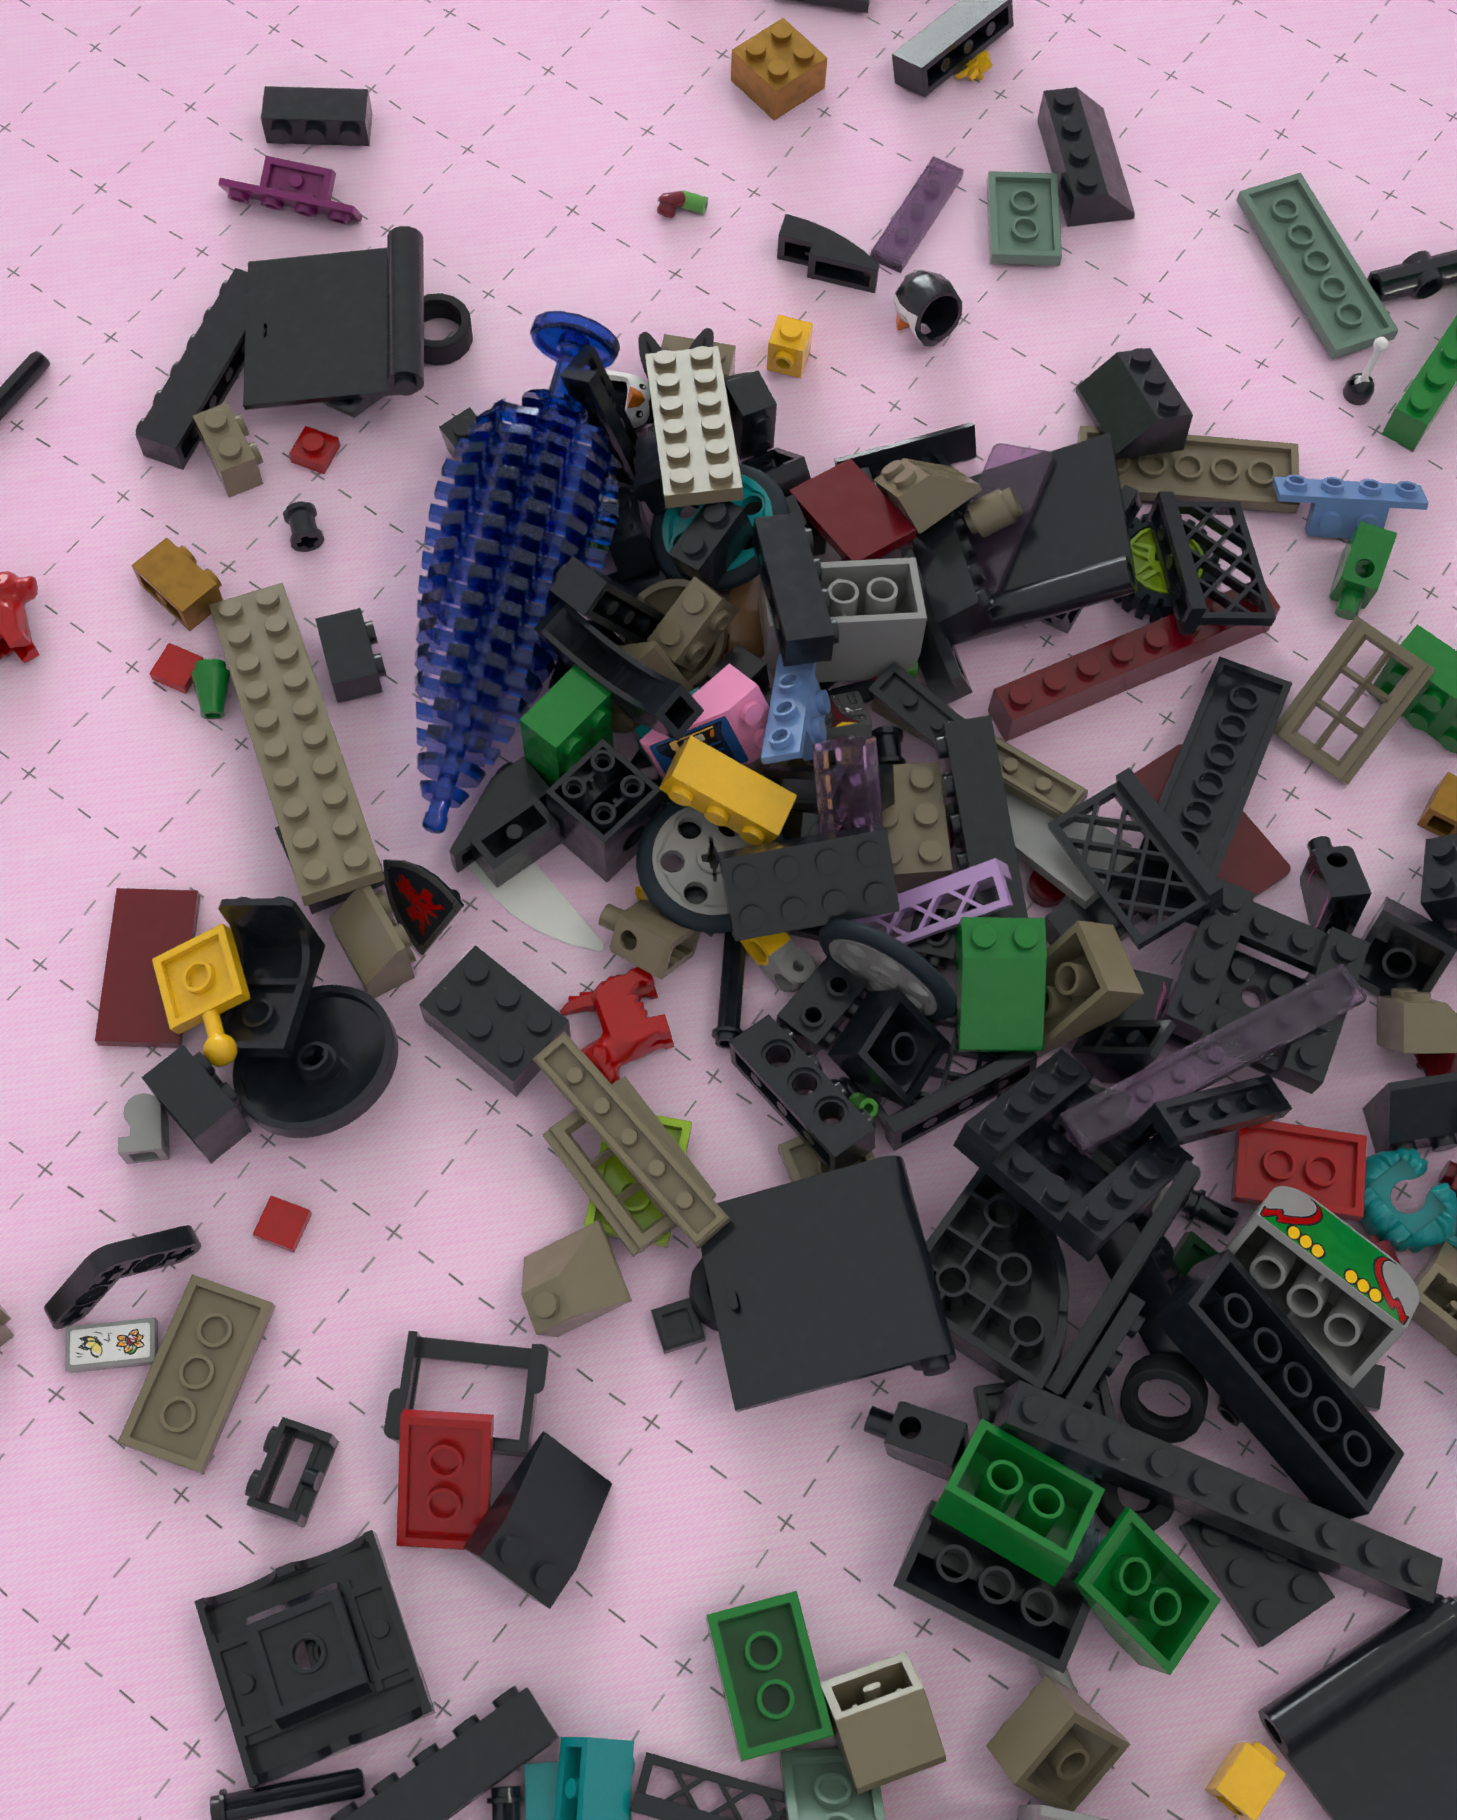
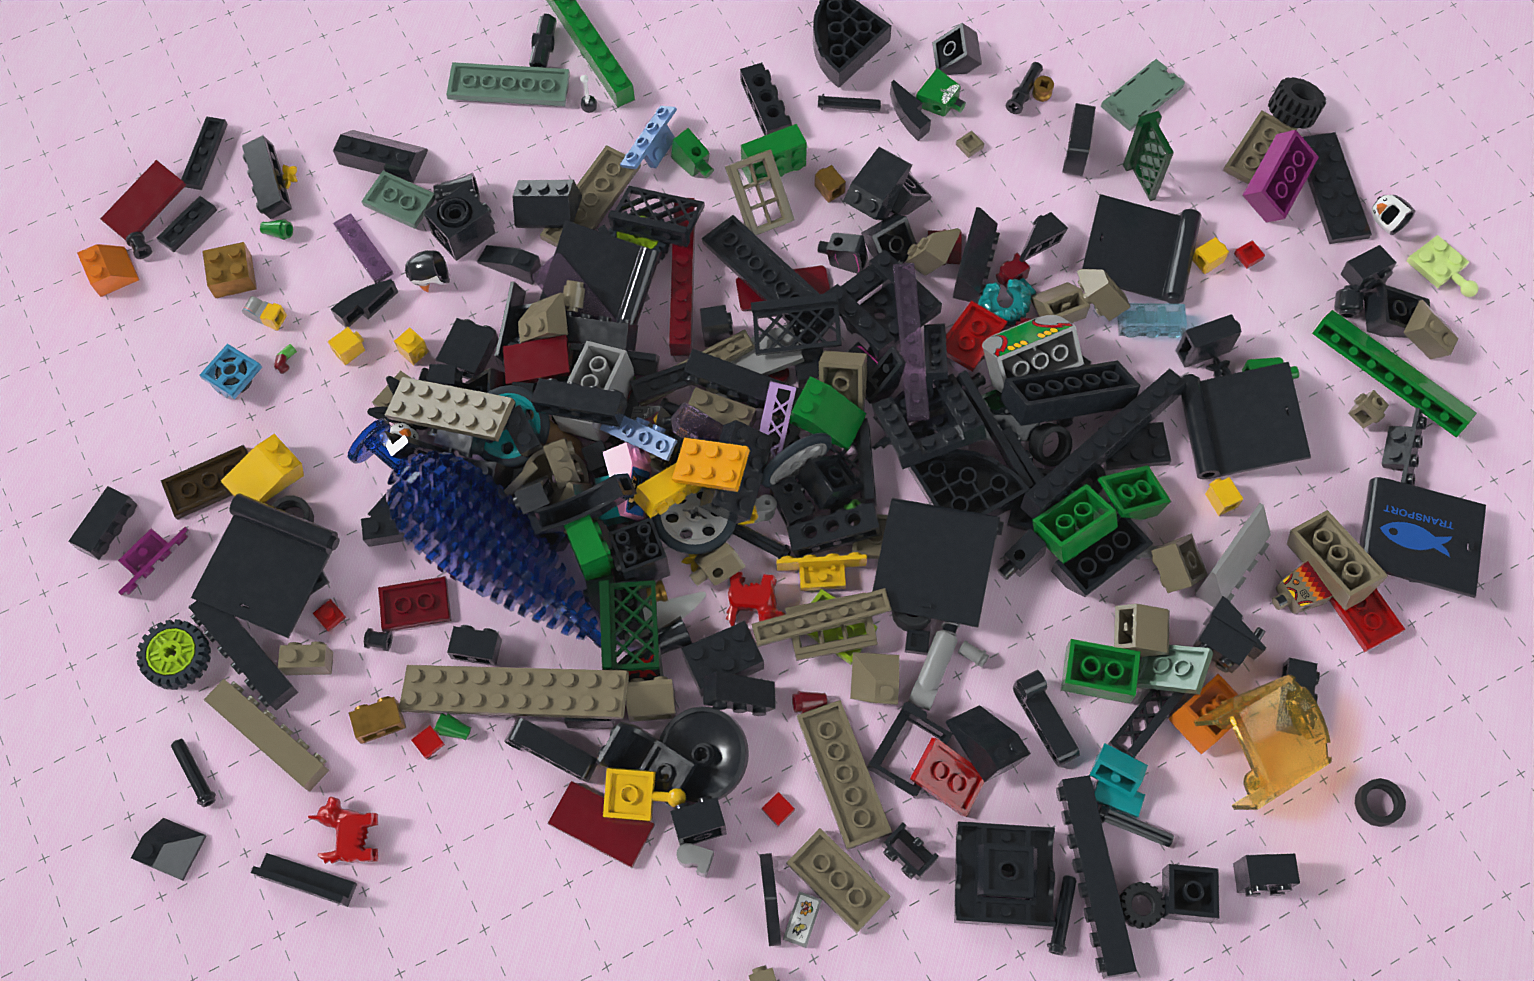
camera: 60 degrees left, 0 degrees up
none -> wheel [136,619,211,690]
none -> dark brown tile [160,445,248,520]
none -> dark azure piece [199,343,263,400]
none -> dark tan brick [204,679,329,792]
none -> yellow slope [221,433,304,503]
none -> leg [242,296,287,331]
none -> green cone [260,219,293,240]
none -> yellow brick [327,327,366,365]
none -> dark red tile [378,576,451,632]
none -> black brick [424,184,495,261]
none -> black plant [433,173,480,202]
none -> black brick [435,318,498,380]
none -> black slope [477,245,542,285]
none -> dark tan tile [501,460,539,499]
none -> black beam [504,717,598,783]
none -> dark green fence [599,580,660,671]
none -> black plant [640,615,692,655]
none -> pearl gold wheel [645,580,668,606]
none -> light orange plate [672,438,750,492]
none -> black brick [700,305,733,348]
none -> black brick [703,671,775,716]
none -> yellow bracket [776,552,867,591]
none -> dark red cone [792,691,828,714]
none -> dark tan plate [797,700,892,850]
none -> light grey piece [908,622,961,711]
none -> light grey pin [958,641,989,667]
none -> black beam [1013,669,1080,767]

